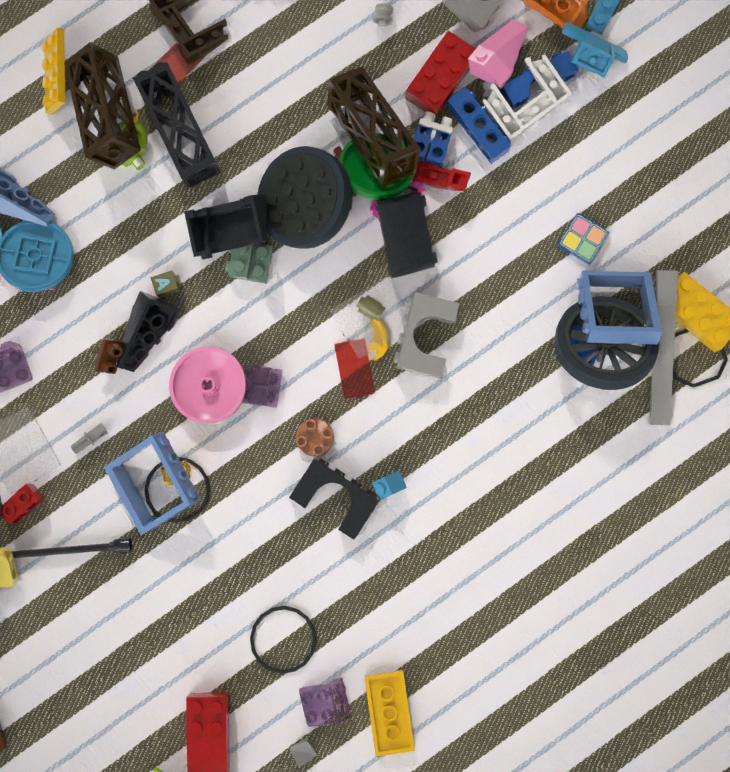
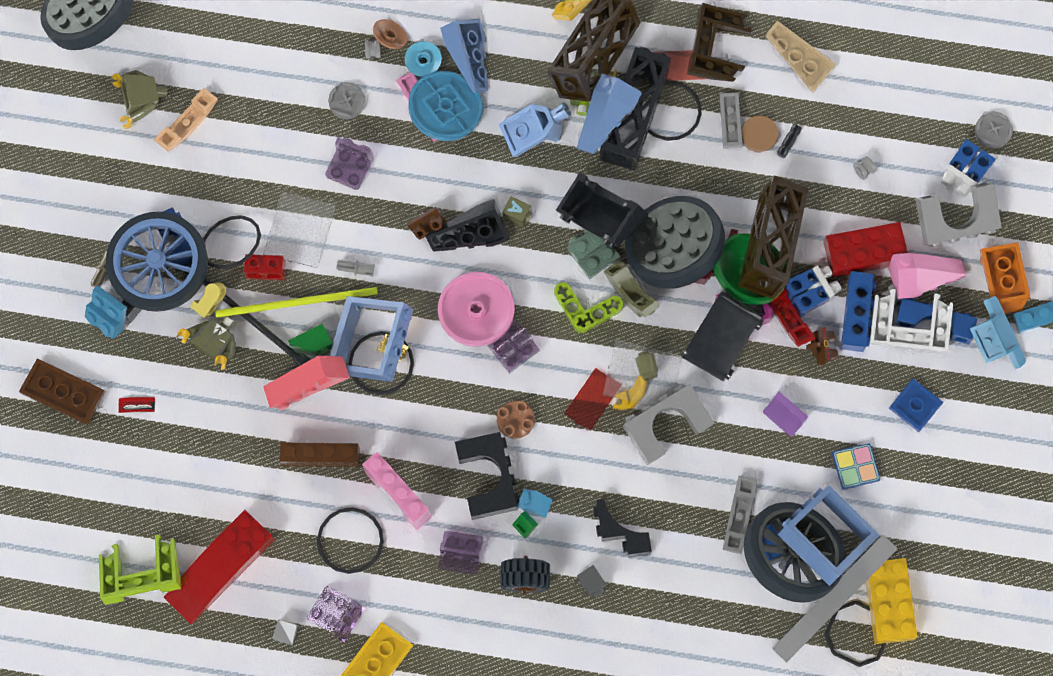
camera: 45 degrees right, 10 degrees down
none -> red sticker [118,397,155,413]
none -> olive torso [176,316,236,370]
none -> neon yellow piece [215,287,378,318]
none -> coral wedge [263,356,350,410]
none -> reddish brown brick [279,442,360,467]
none -> green slope [288,324,333,356]
none -> bright pink arch [362,452,431,531]
none -> clear purple bracket [438,531,483,575]
none -> light blue plate [499,103,571,157]
none -> black wheel [500,556,550,596]
none -> green plate [512,511,538,539]
none -> lime beam [554,282,623,333]
none -> medium blue wedge [577,74,642,154]
none -> dark grey brick [577,565,607,598]
none -> black arch [593,499,652,558]
none -> olive arch [603,261,660,317]
none -> black piece [639,81,702,141]
none -> light grey plate [719,93,742,149]
none -> light grey slope [722,476,758,555]
none -> medium nougat tile [741,116,778,153]
none -> medium lavender panel [763,391,808,437]
none -> black axle [777,124,802,158]
none -> reddish brown hips [806,327,839,366]
none -> blue tile [888,379,944,432]

